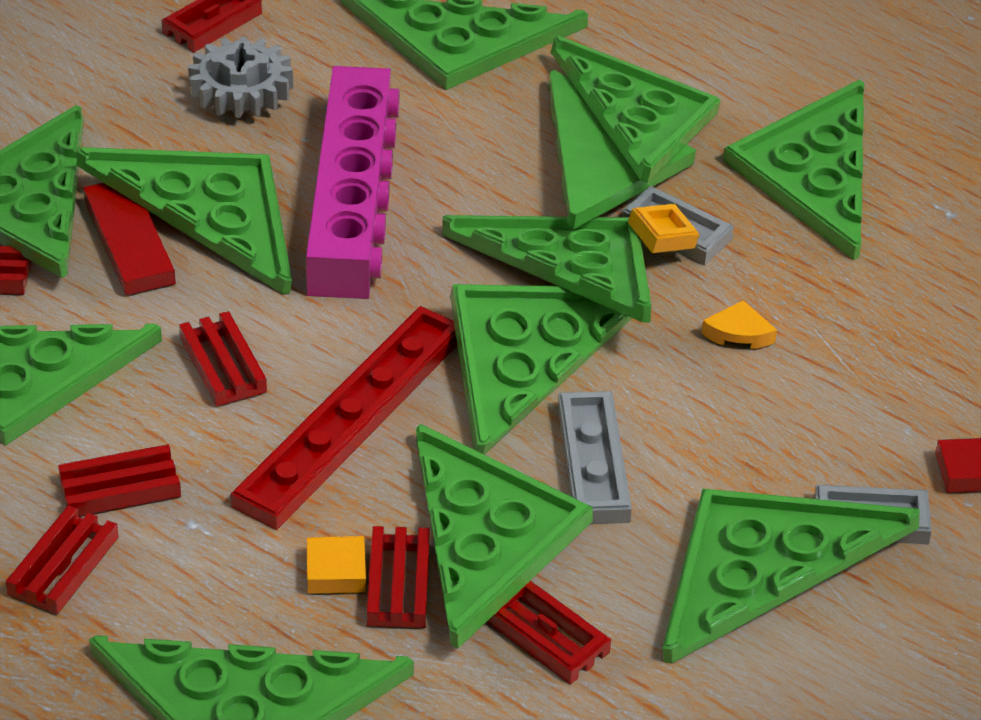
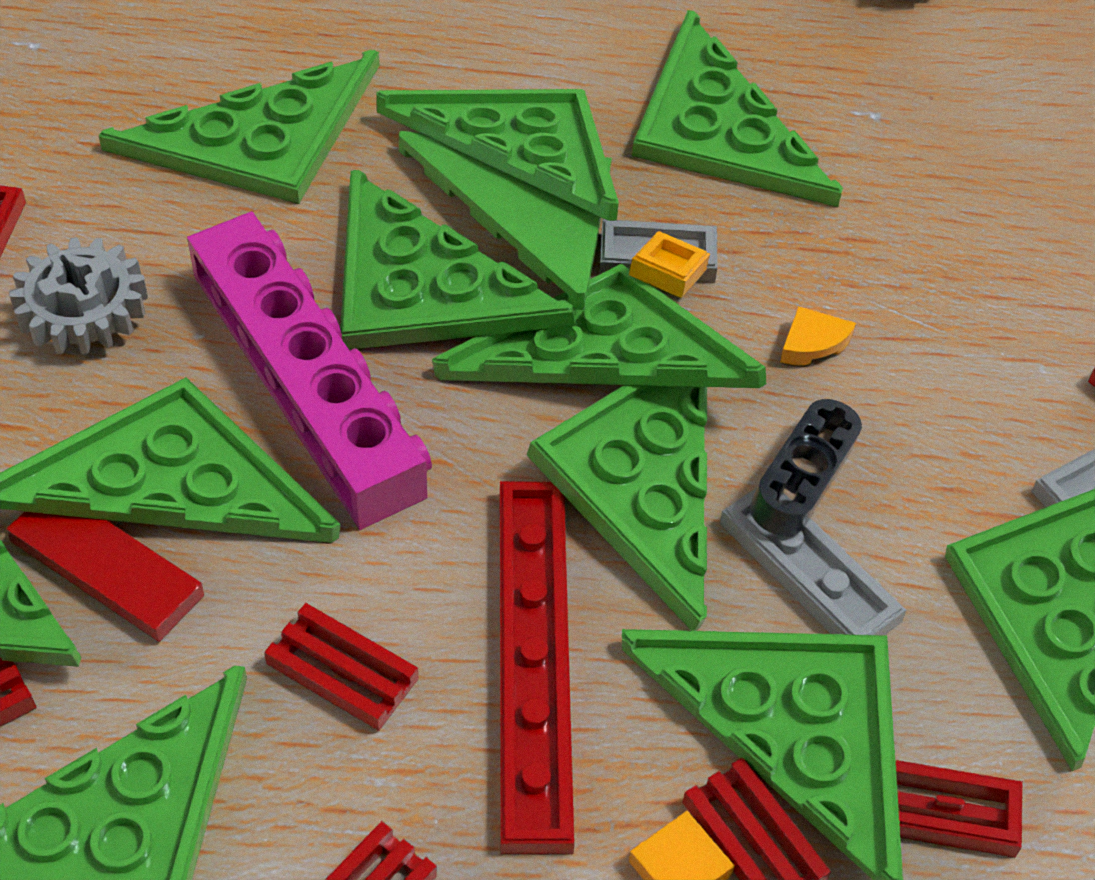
camera: 35 degrees left, 10 degrees up
none -> bright green tile [340,170,575,350]
none -> black beam [750,399,862,536]

